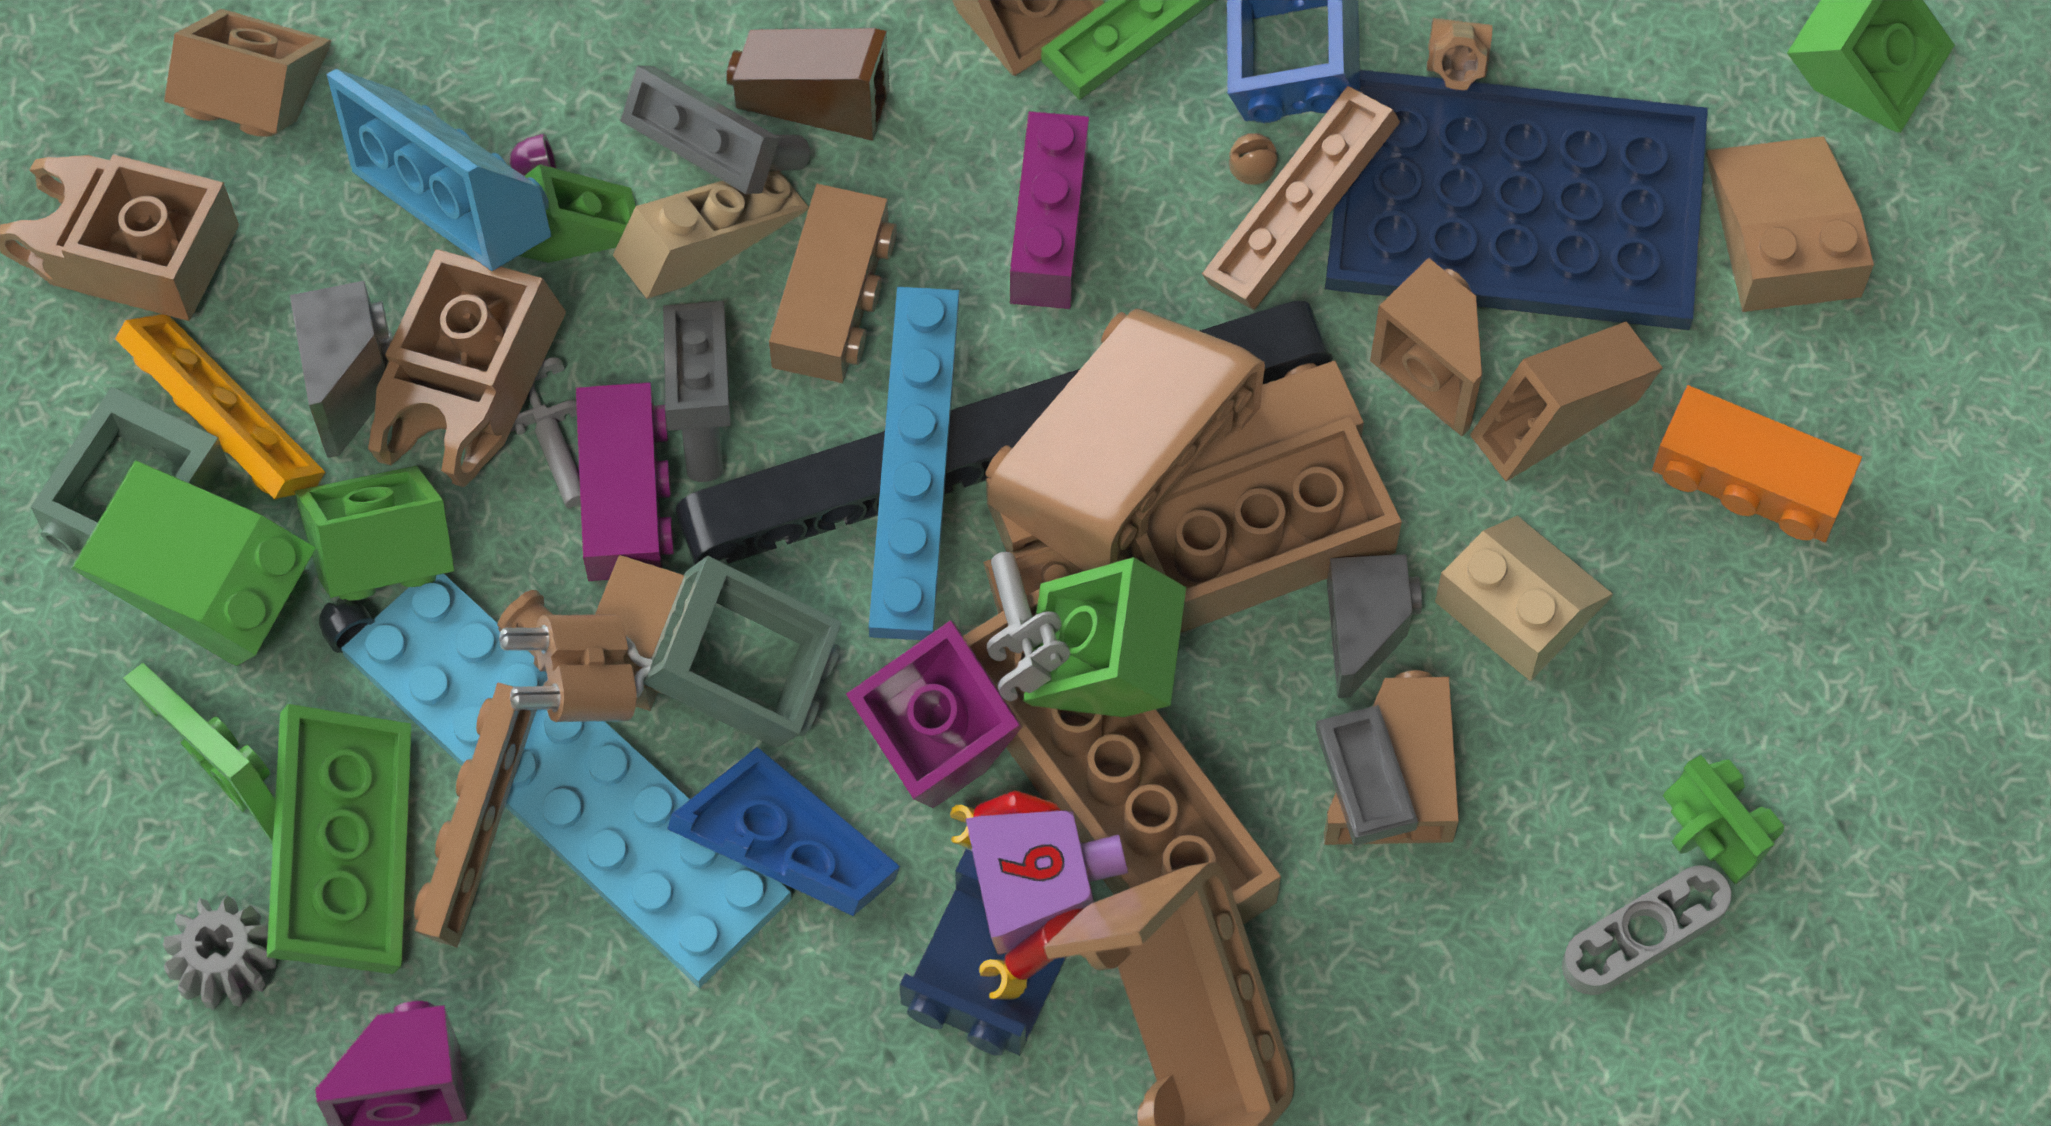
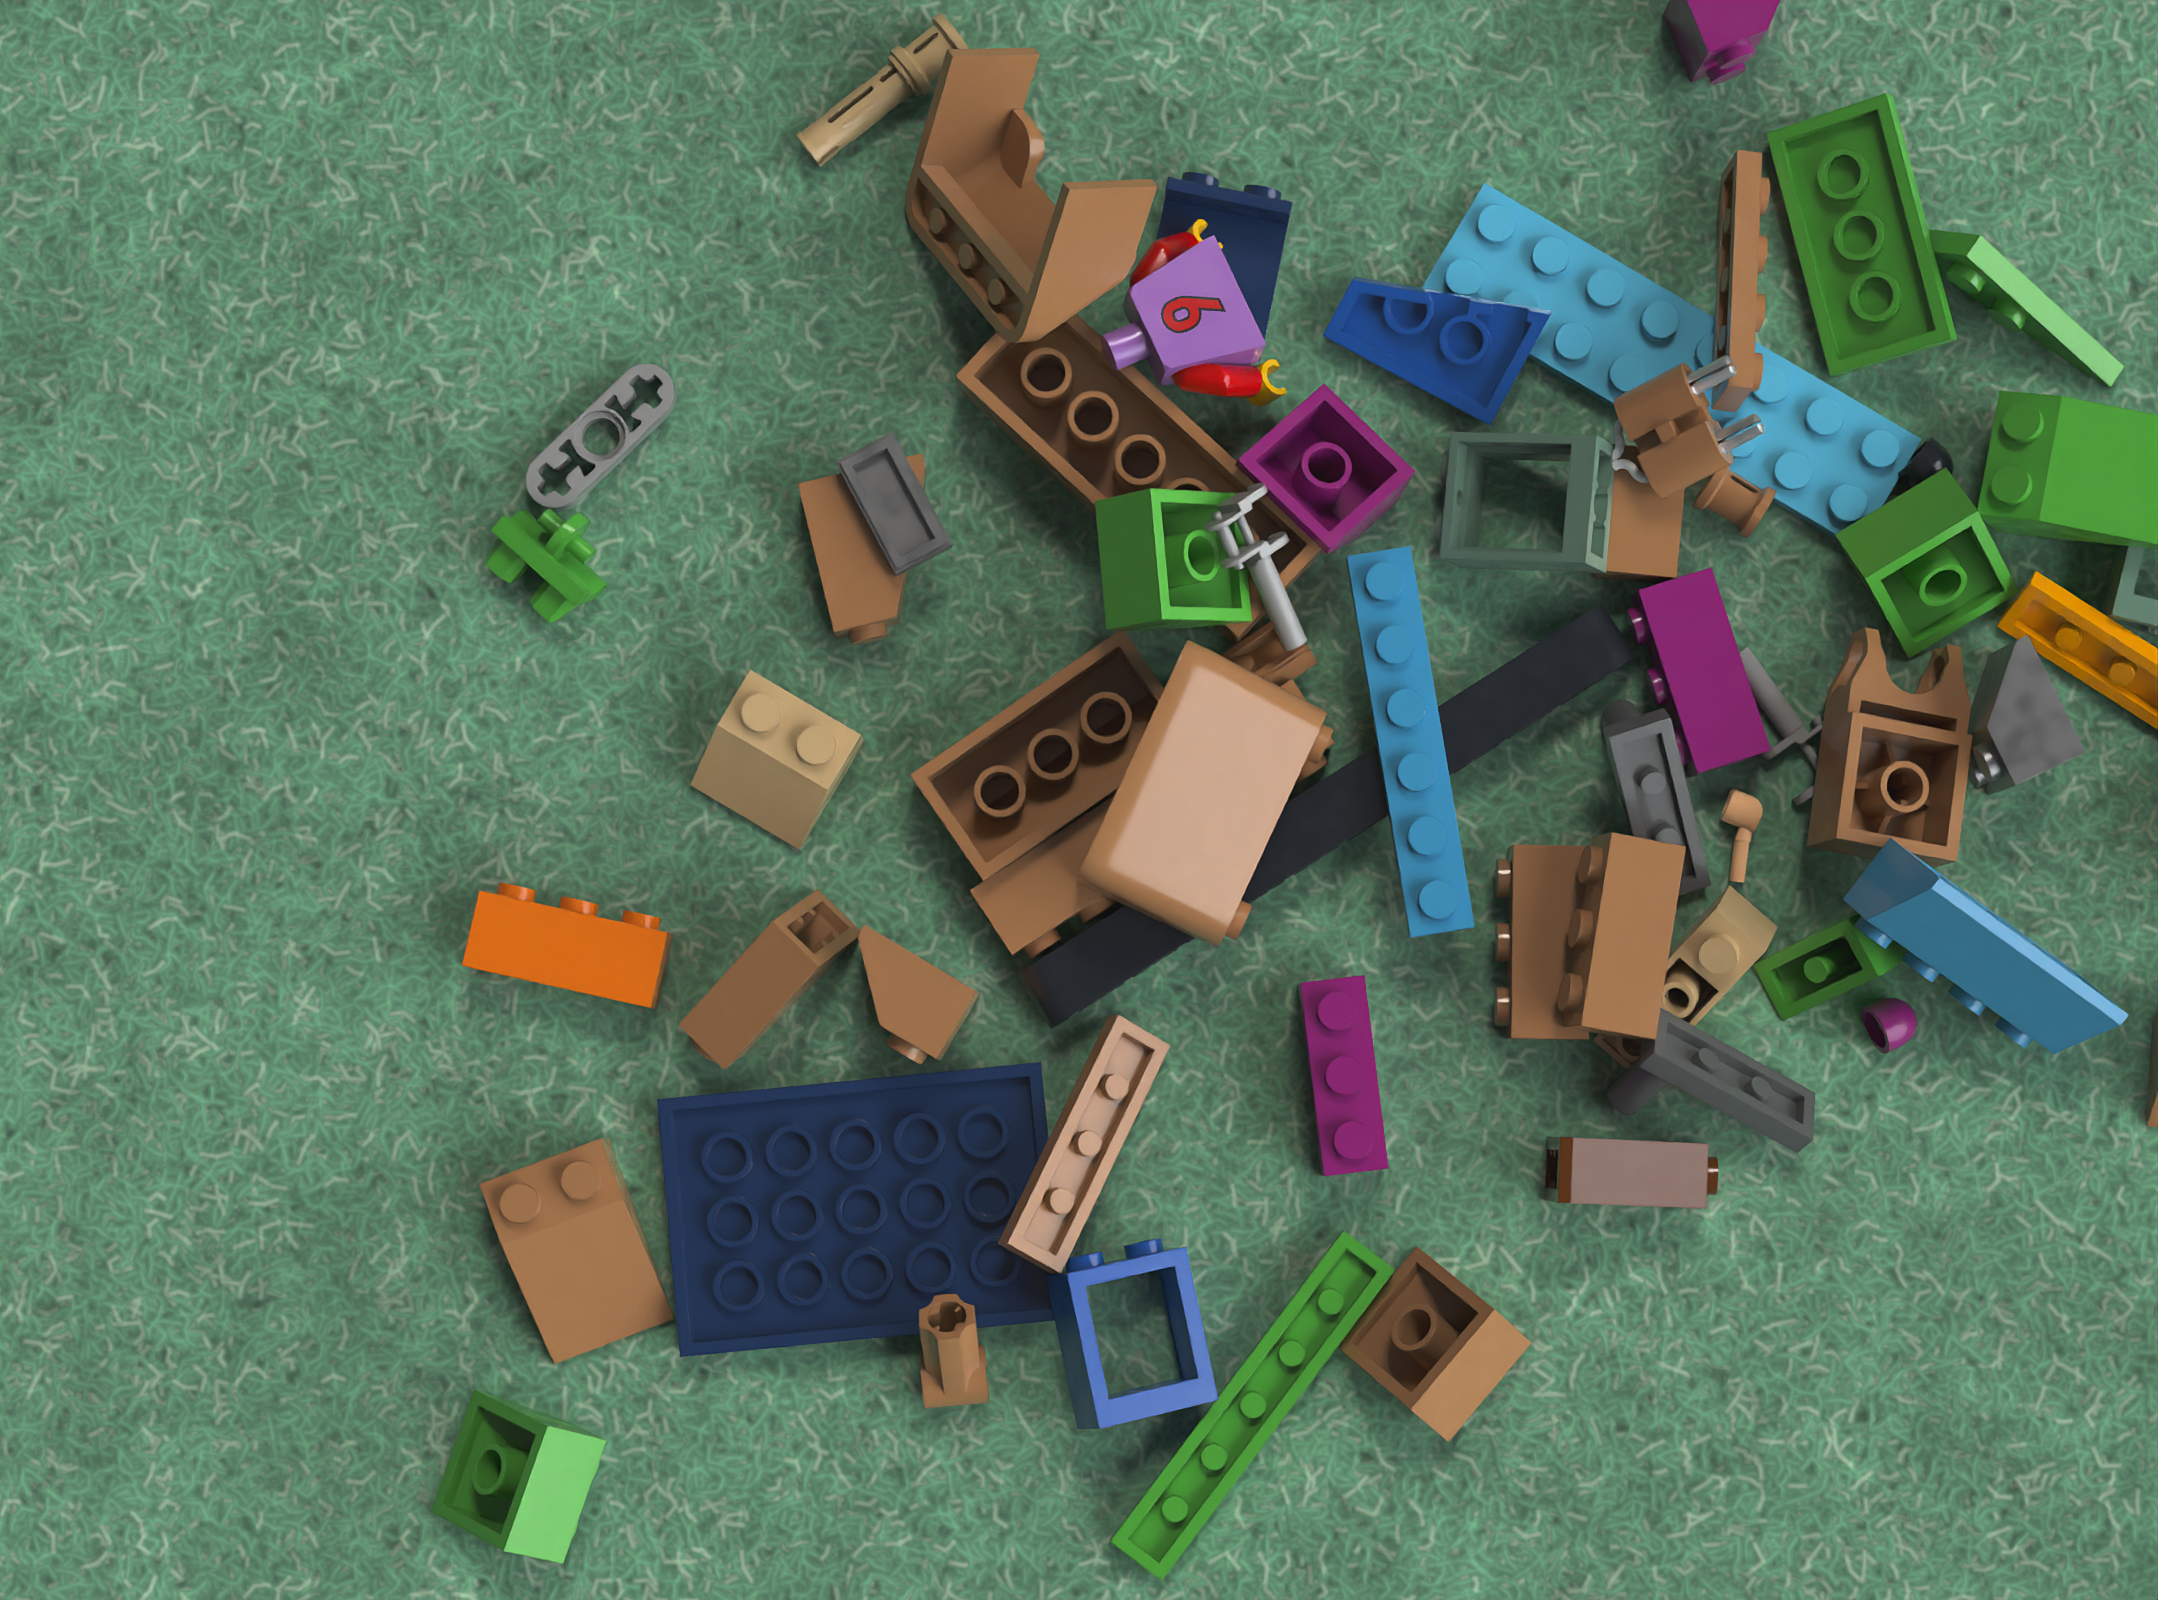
camera: 170 degrees right, 20 degrees up
light grey gear [163,895,277,1010] -> none
medium nougat hinge [1229,133,1278,184] -> none
flat silver slope [1327,554,1422,698] -> none
none -> medium nougat brick [1558,832,1686,1040]
none -> light nougat hand [1720,789,1763,883]

